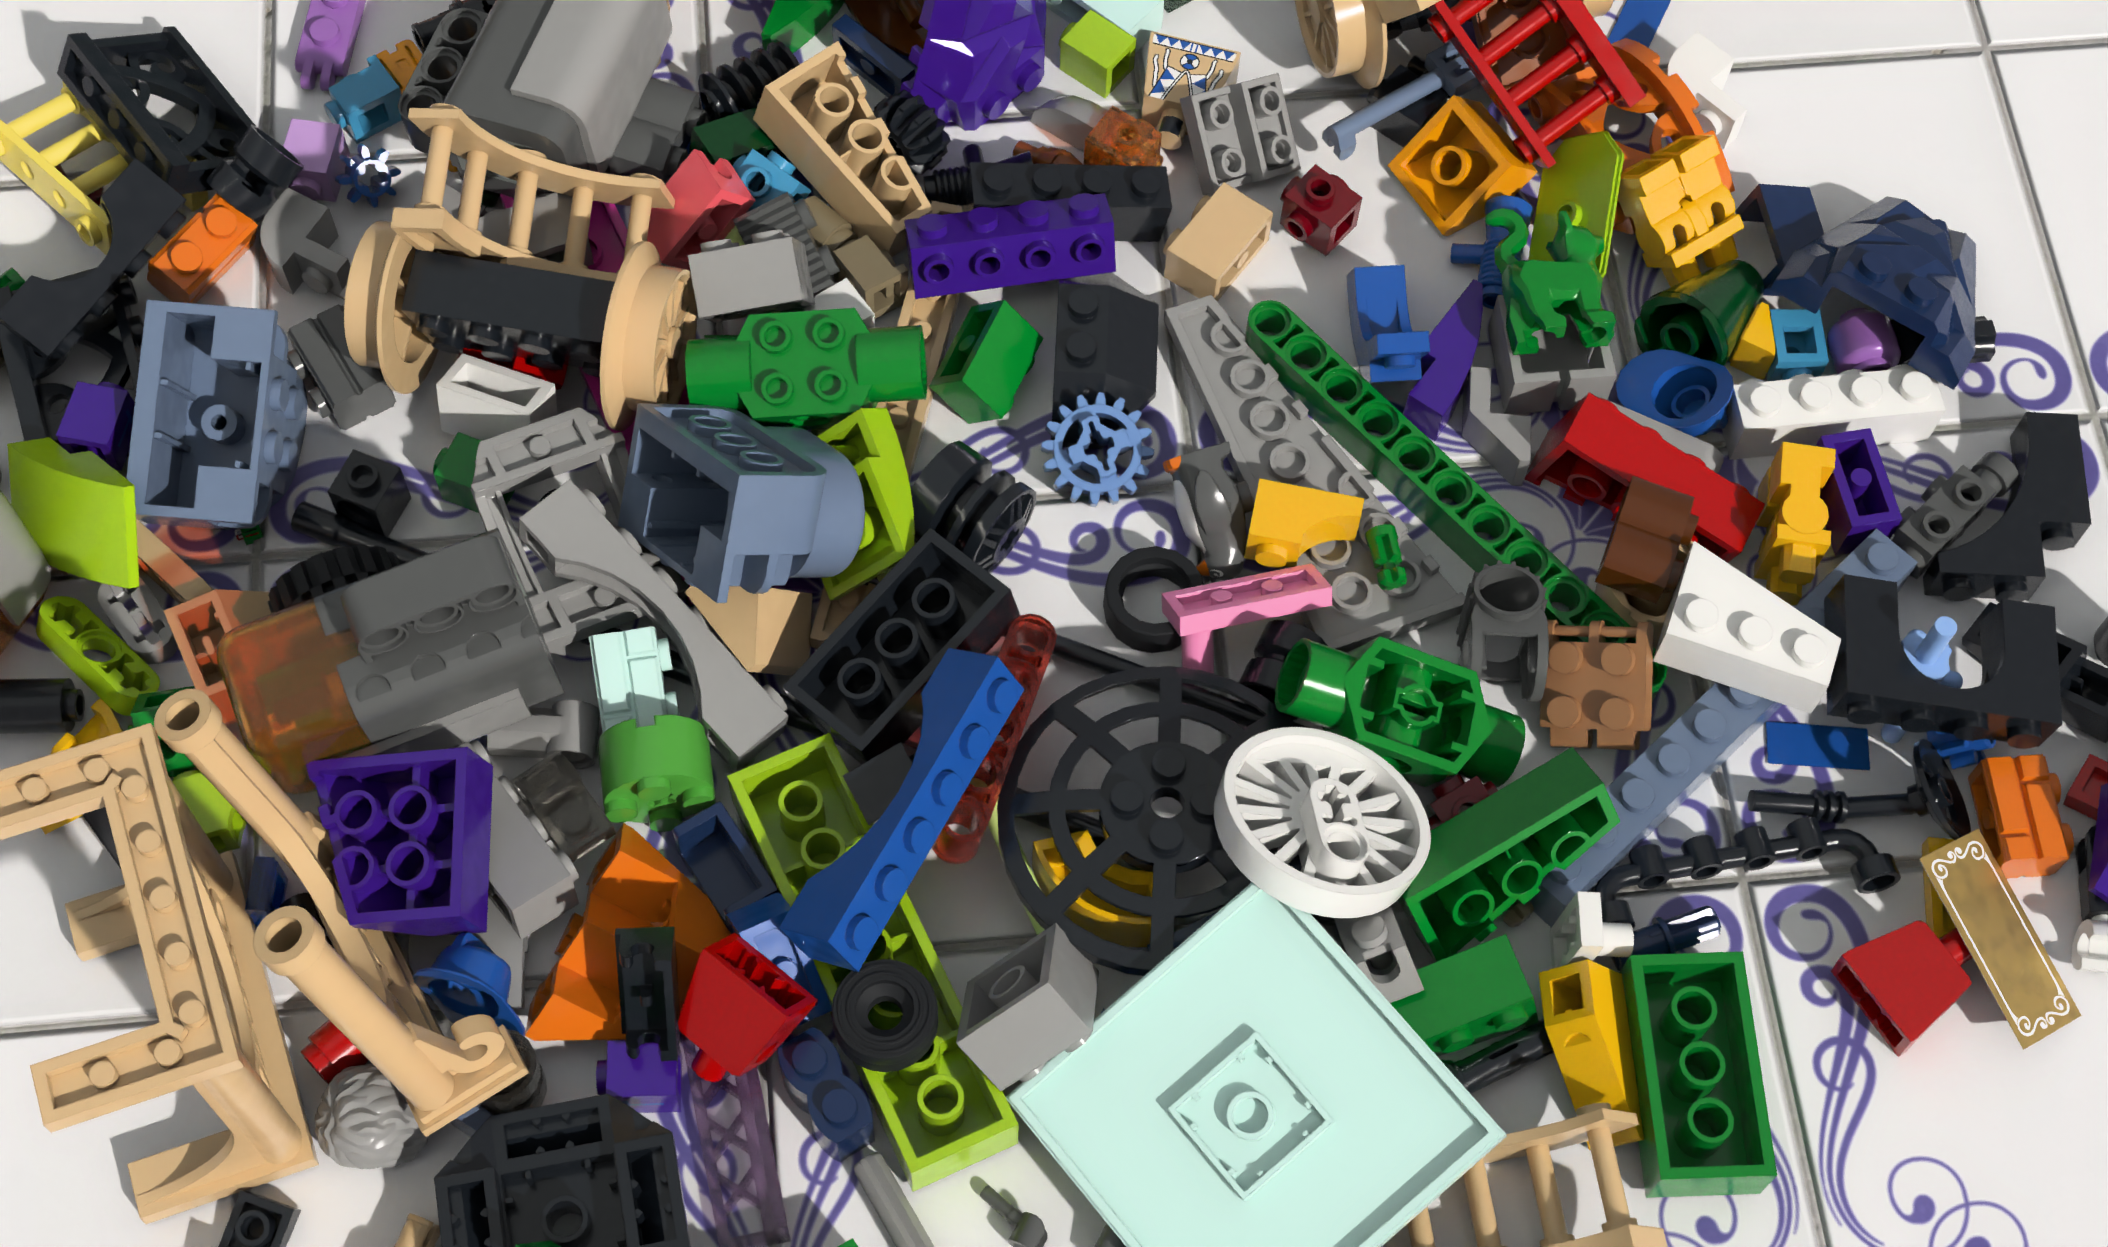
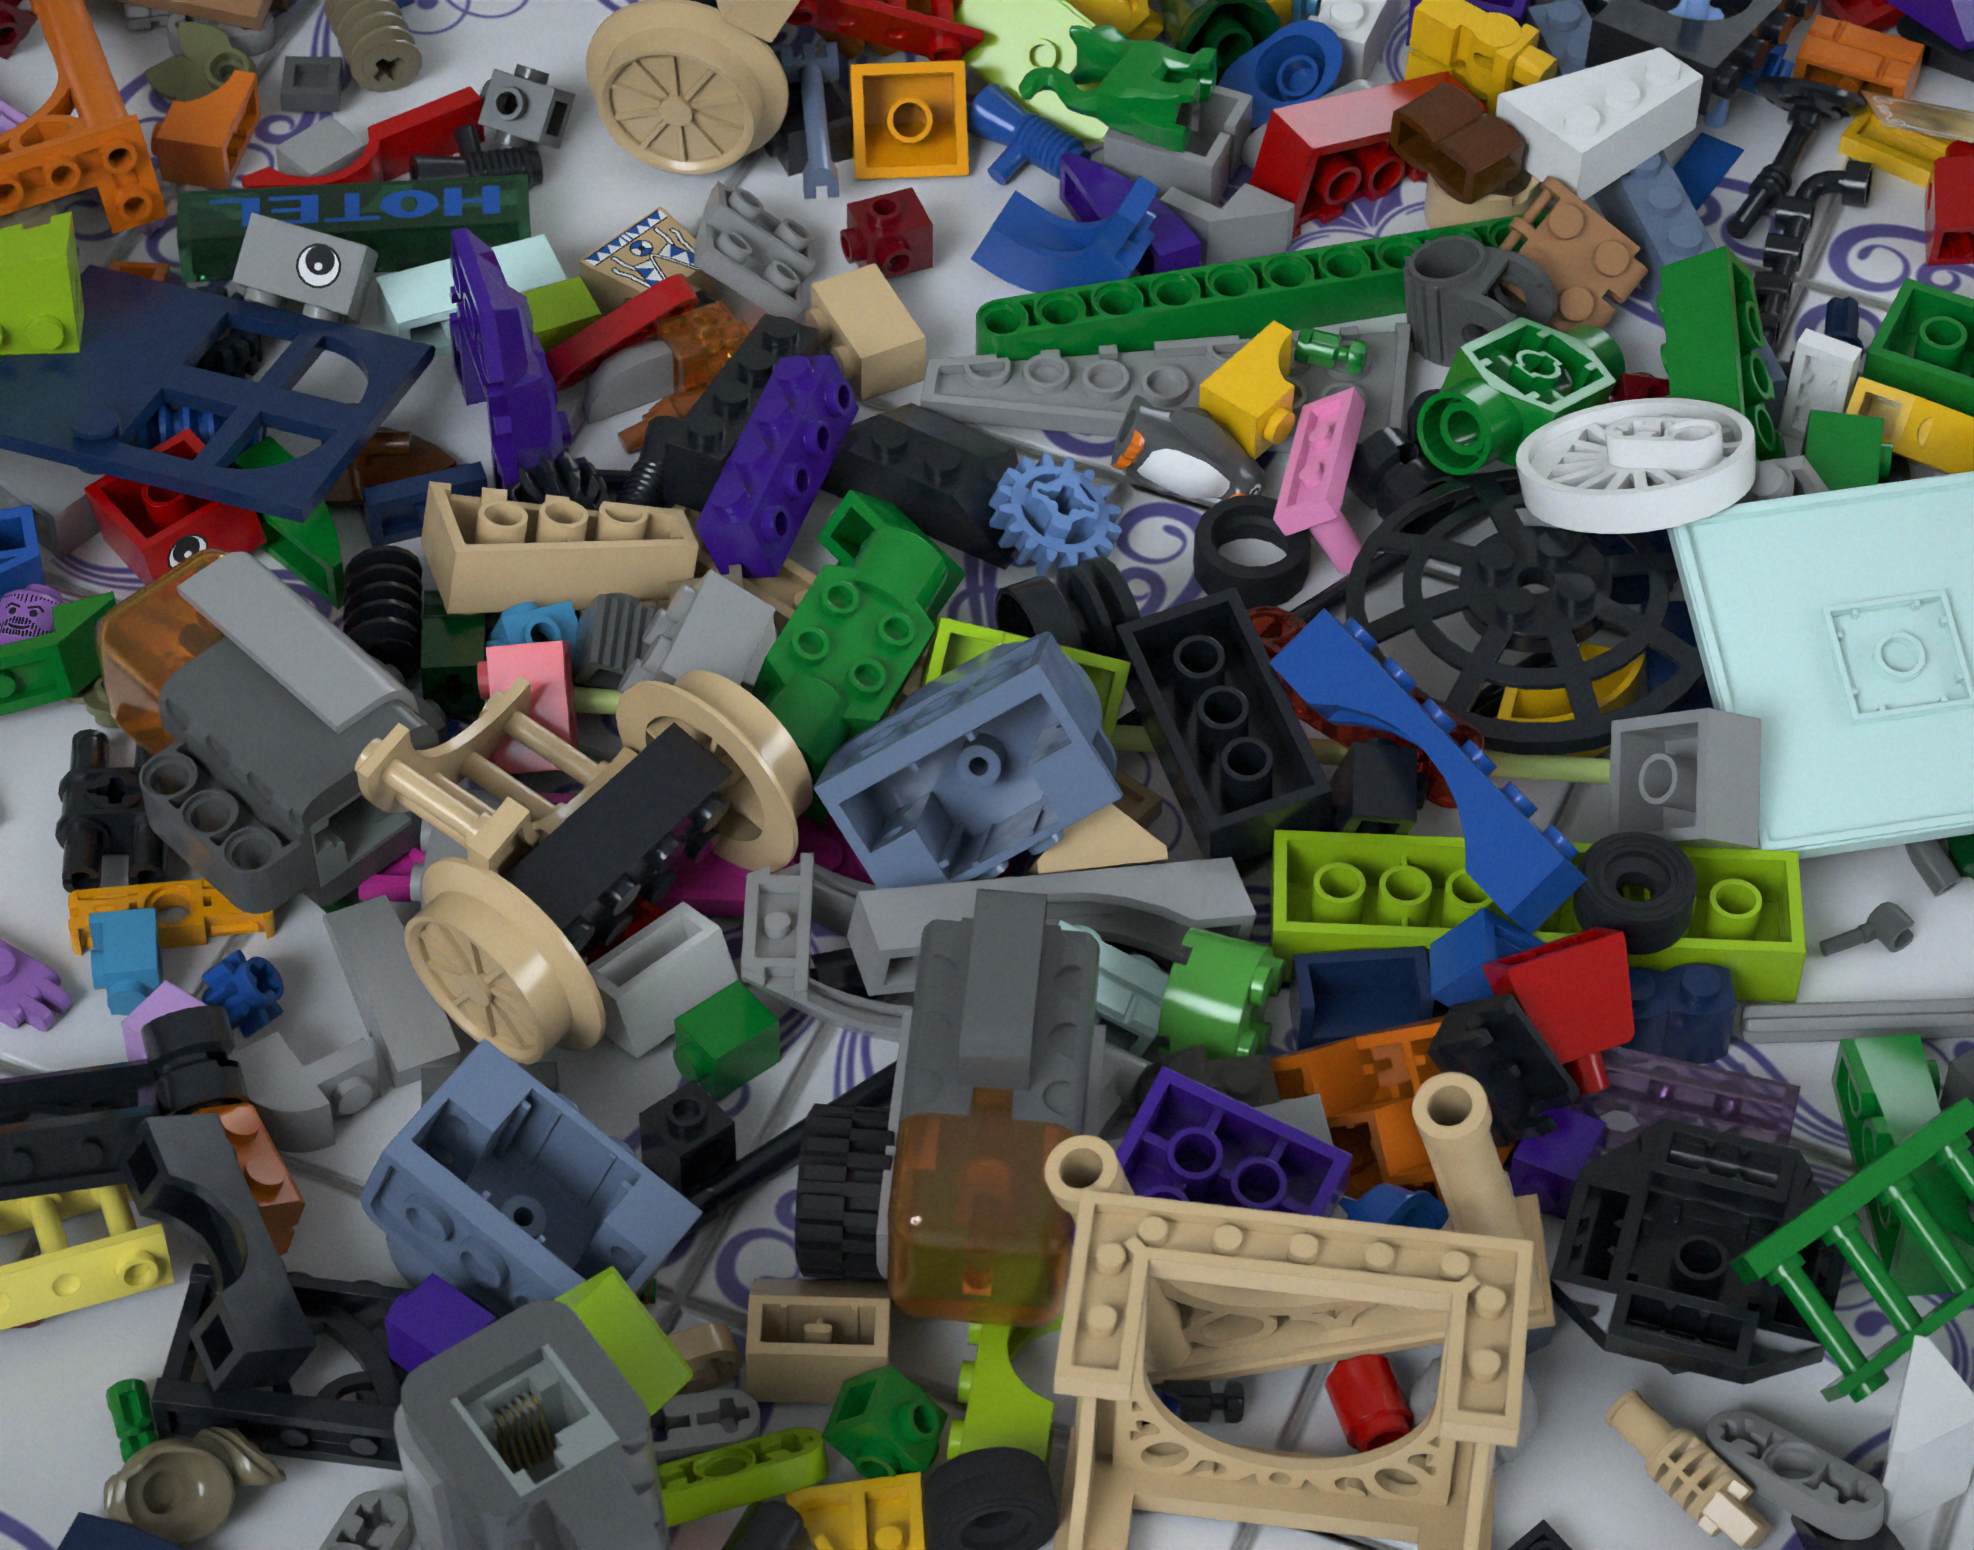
camera: 60 degrees left, 15 degrees down
none -> red beam [545,273,699,392]

